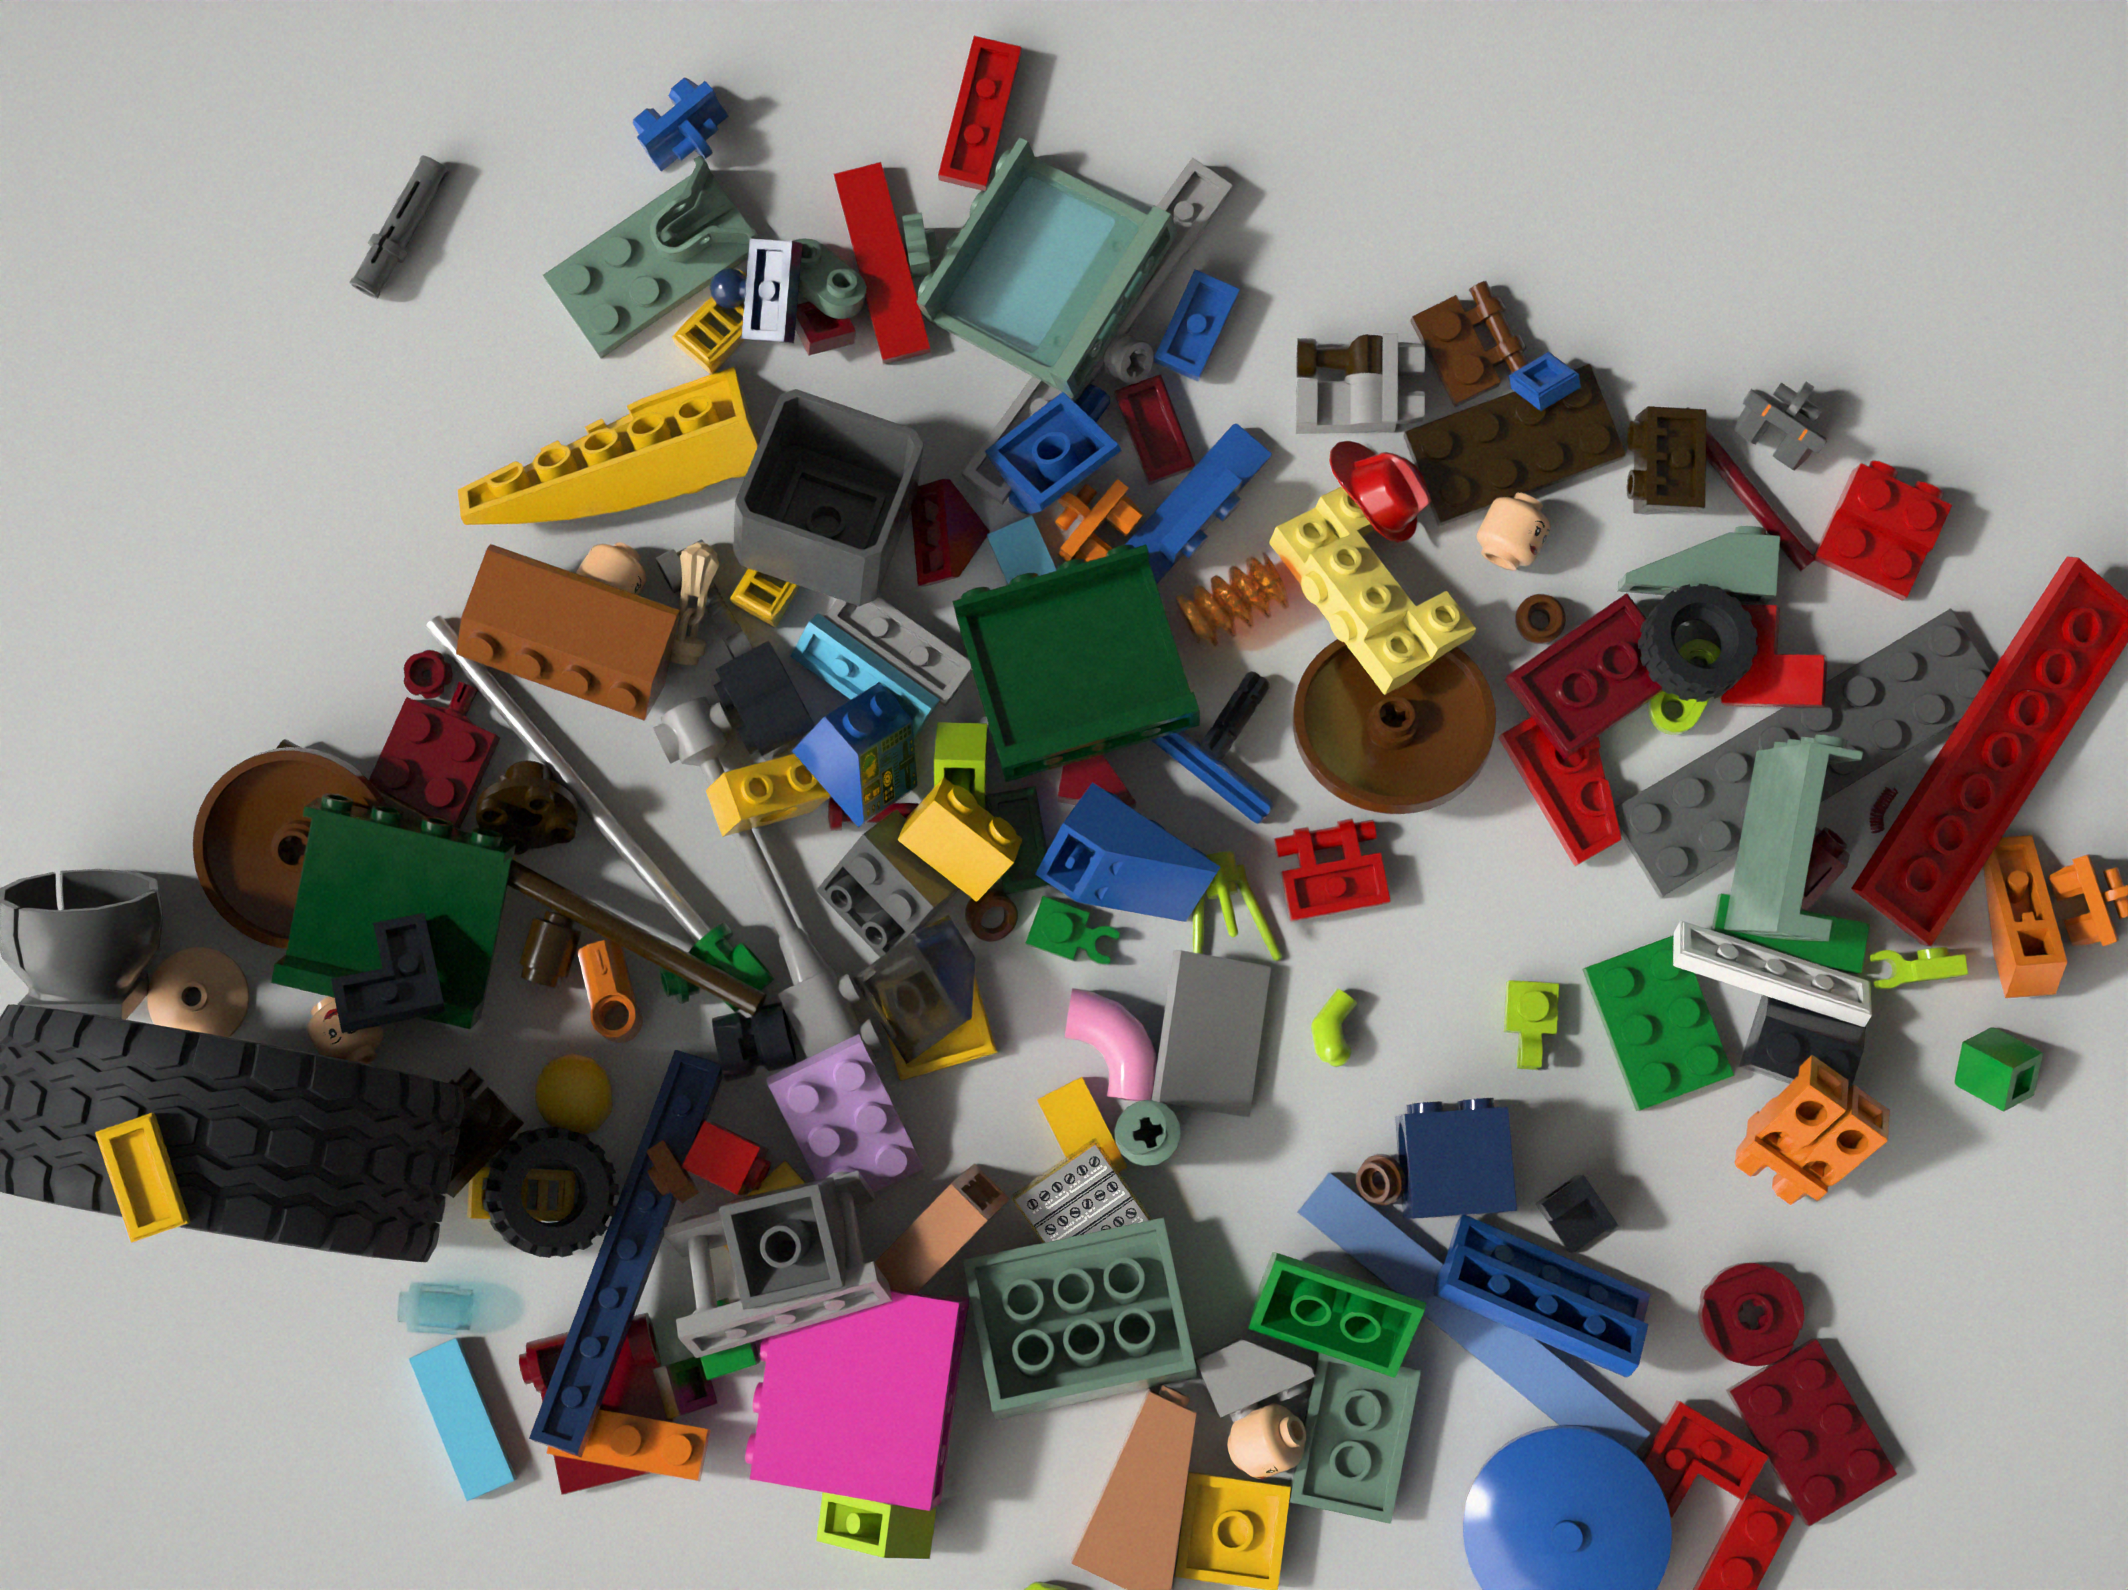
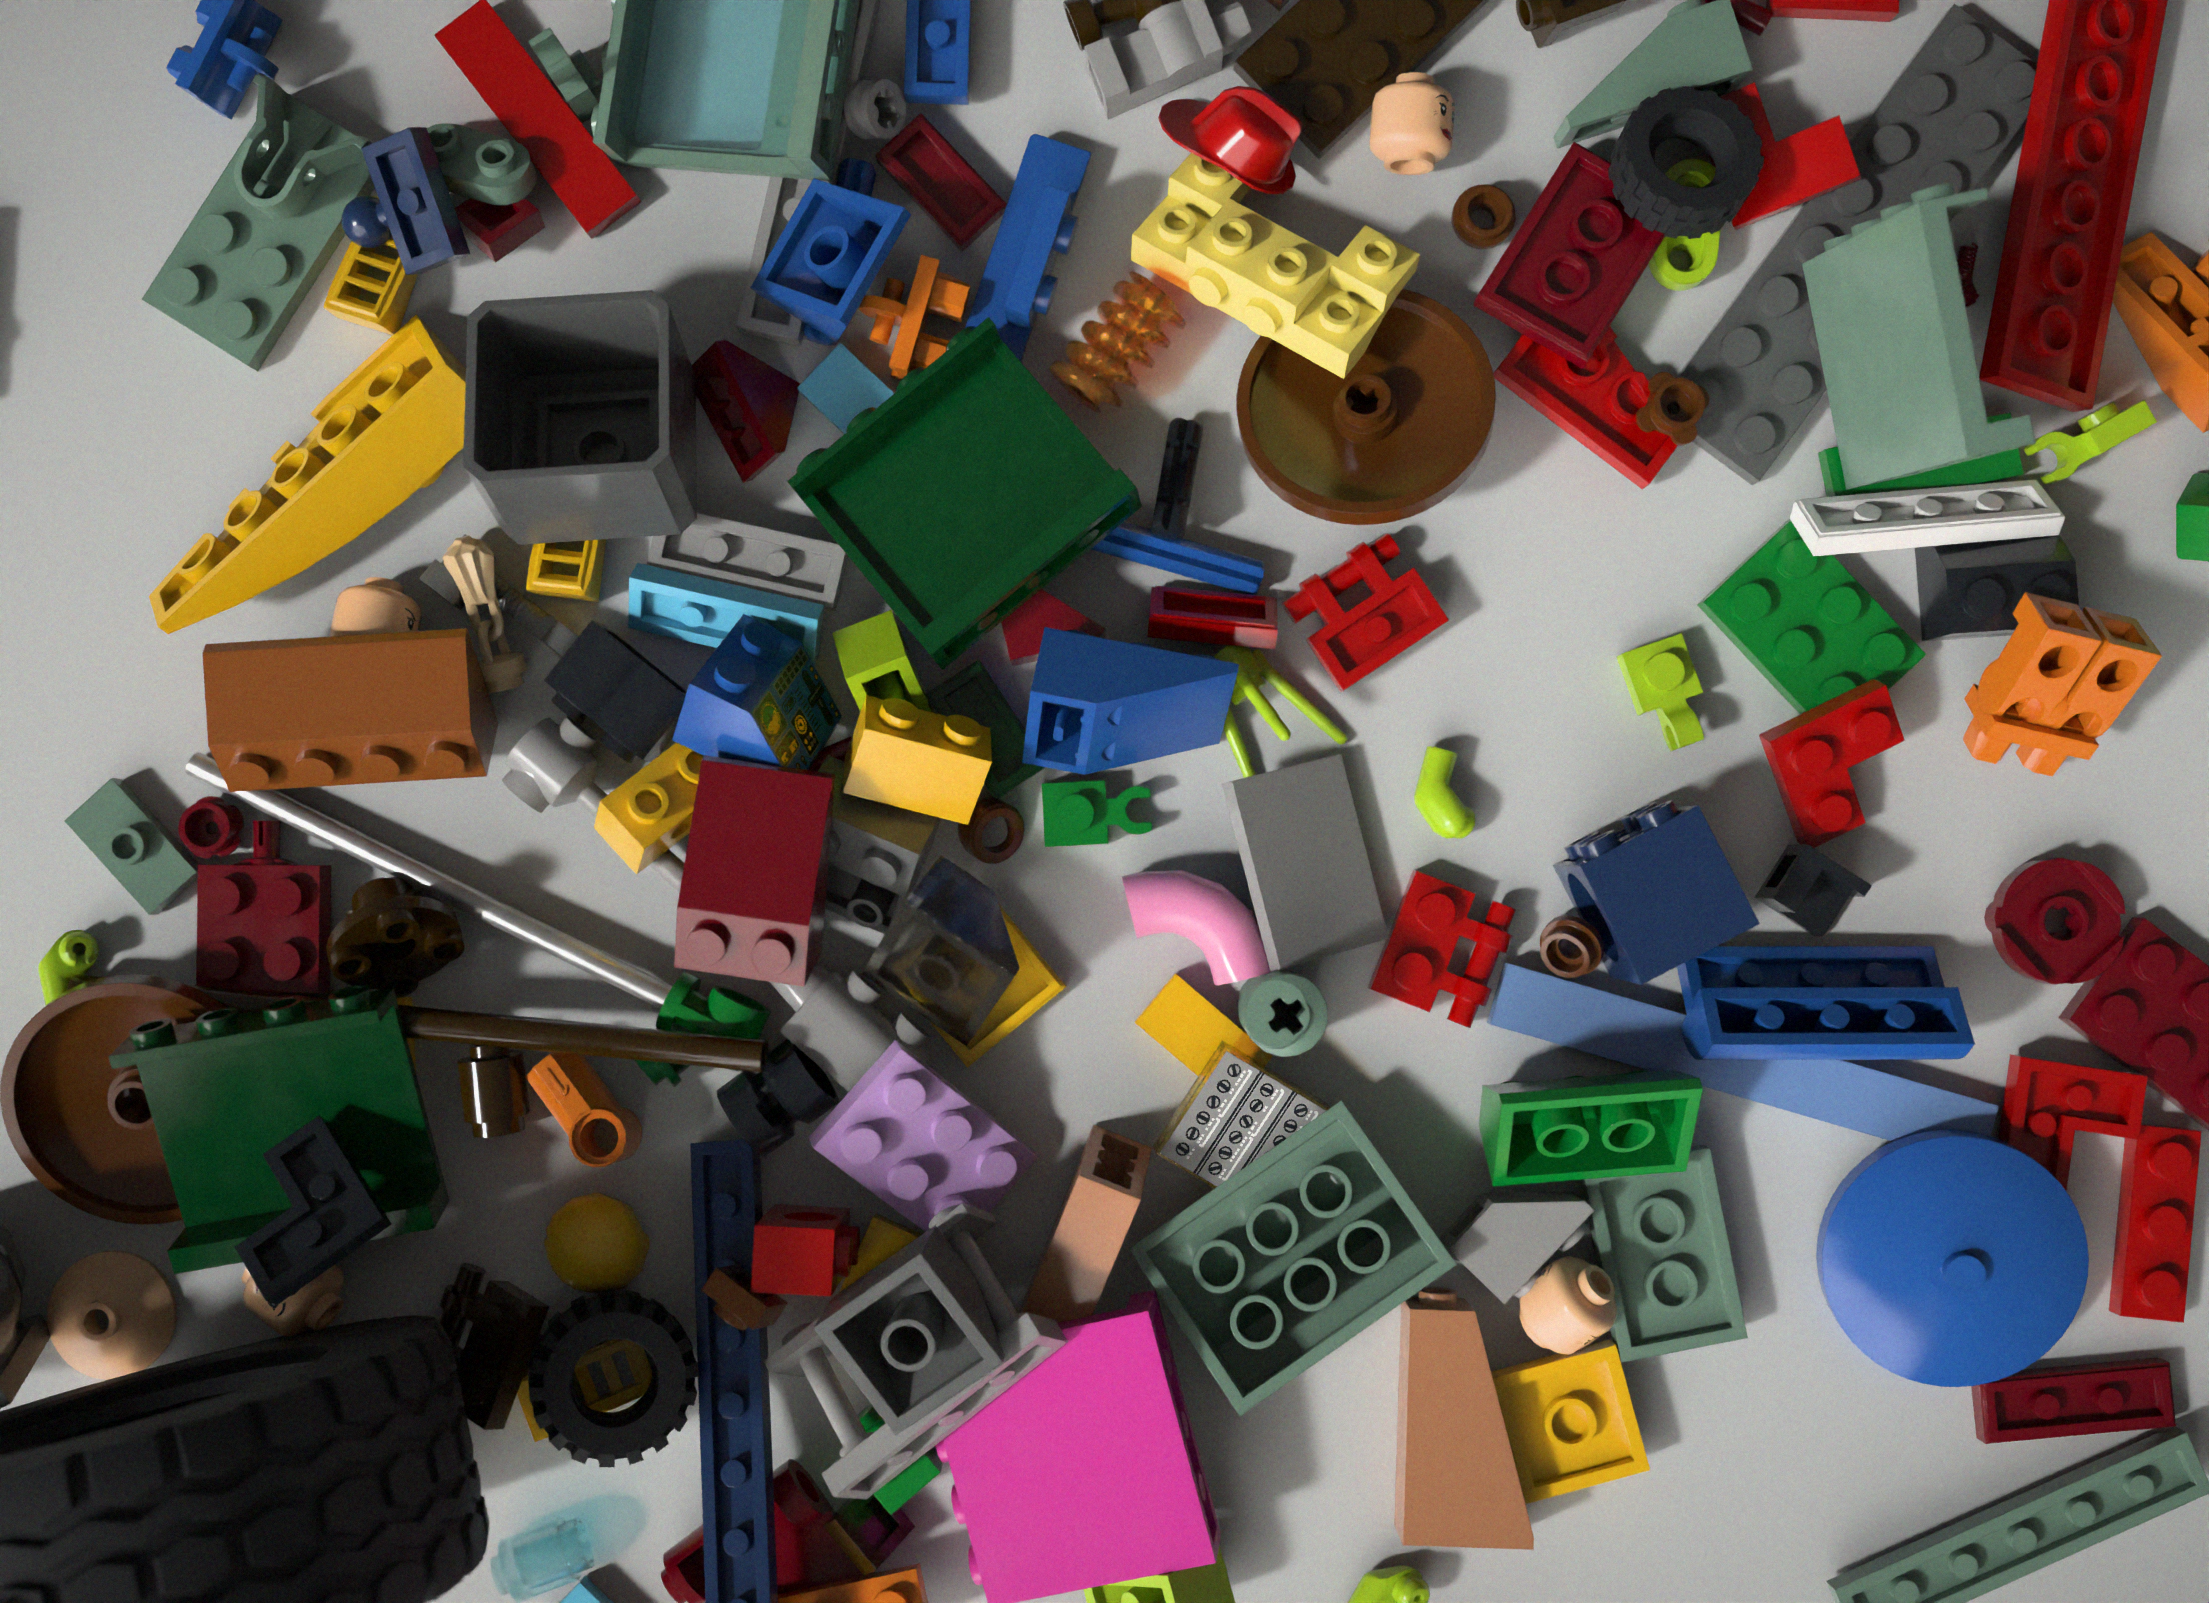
camera: 25 degrees left, 5 degrees up
none -> lime arm [38,930,99,1006]
none -> sand green plate [64,778,199,915]
none -> dark red slope [674,755,835,987]
none -> red tile [1147,586,1278,649]
none -> red plate [1367,870,1516,1028]
none -> reddish brown plate [1636,372,1710,446]
none -> red plate [1759,679,1905,848]

